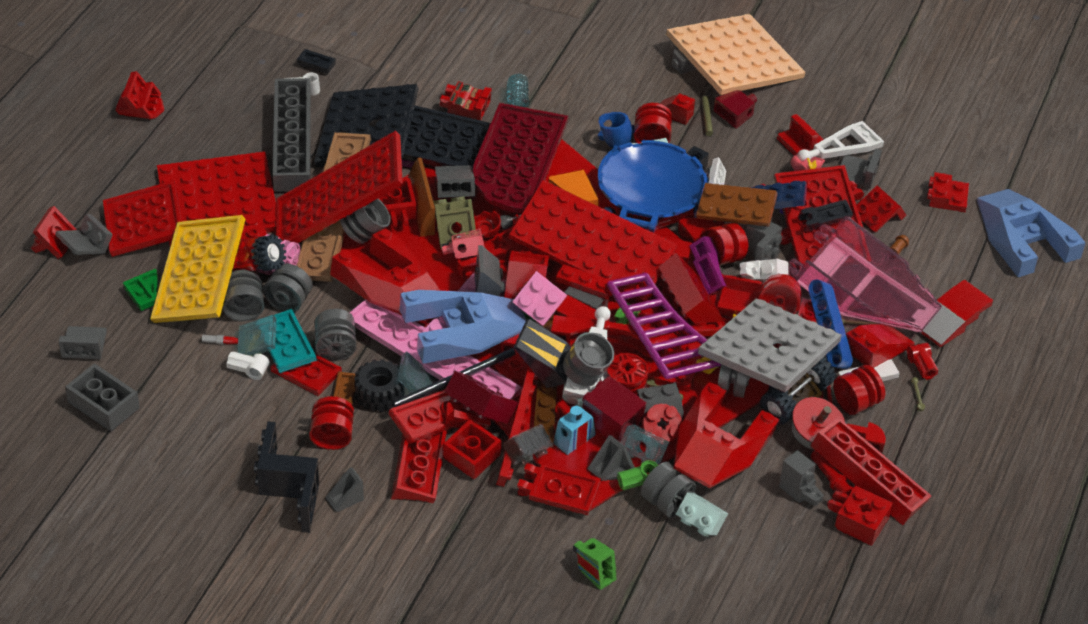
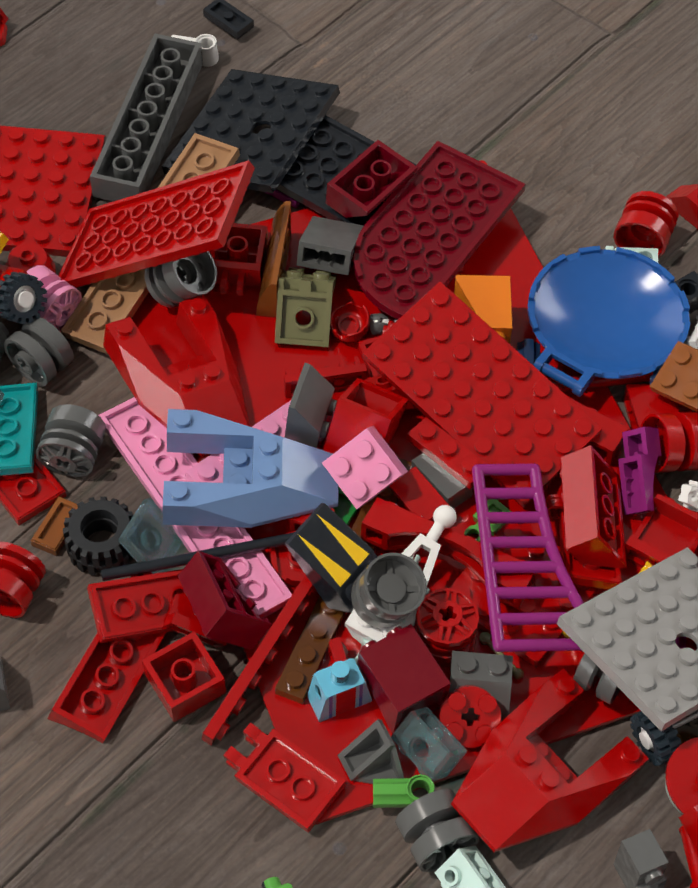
camera: 20 degrees right, 10 degrees up
red hips [440,81,492,121] -> none
coral torso [441,229,485,259] -> none
clear smoke brick [502,424,553,465] -> none
clear light blue piece [507,74,529,108] -> none
blue piece [598,112,635,154] -> none
none -> dark red slope [326,140,418,218]

